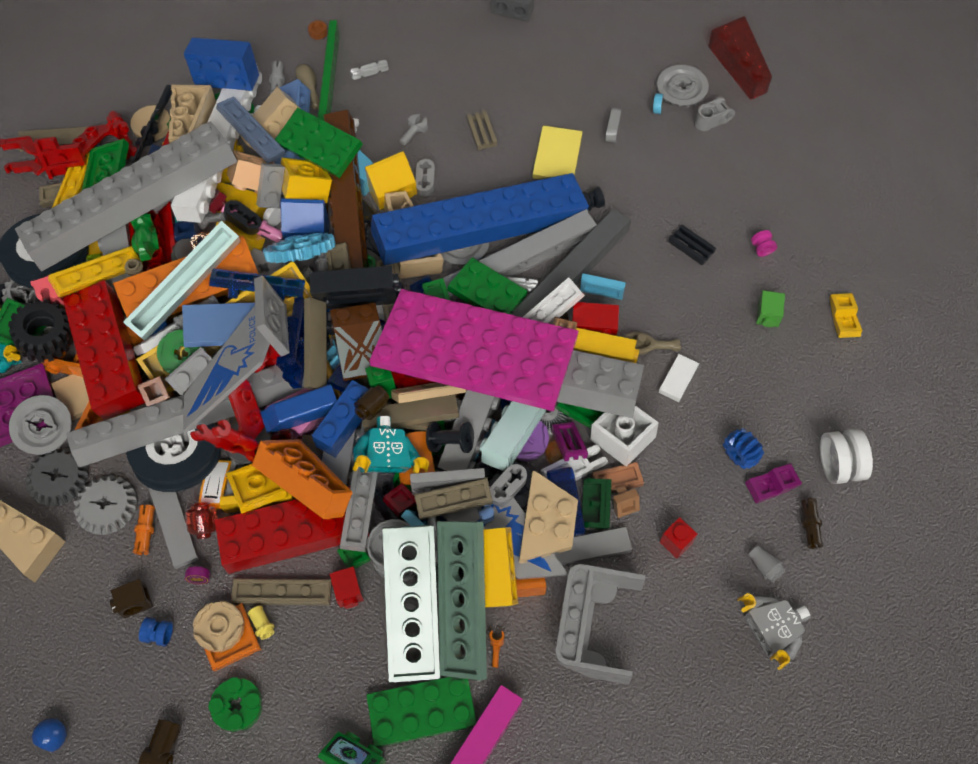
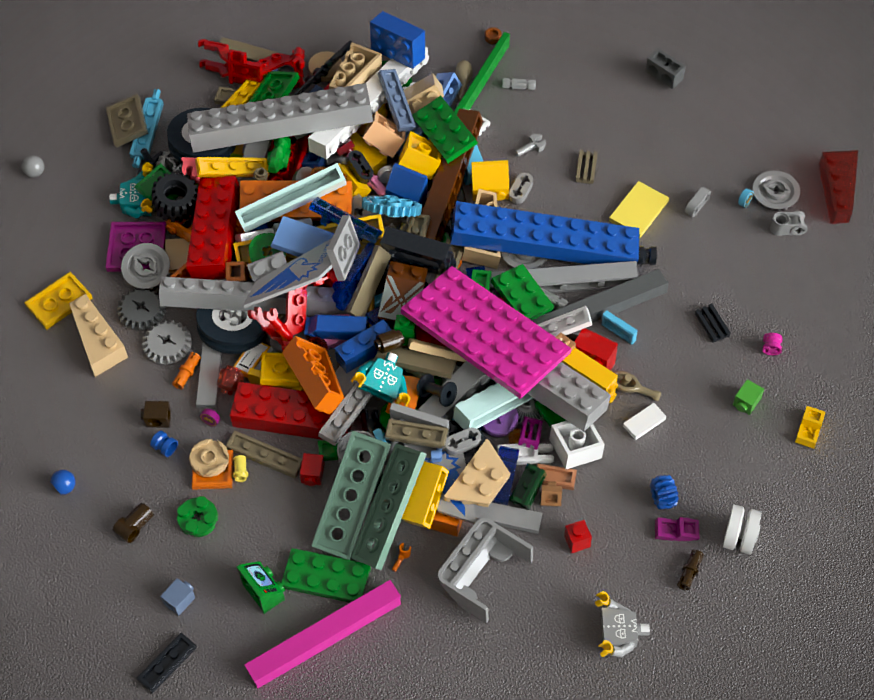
camera: 25 degrees right, 5 degrees down
light grey plate [256,163,285,208] -> none
light grey pin [269,61,285,94] -> none
dark red plate [383,483,417,518] -> none
light grey cone [748,546,786,582] -> none

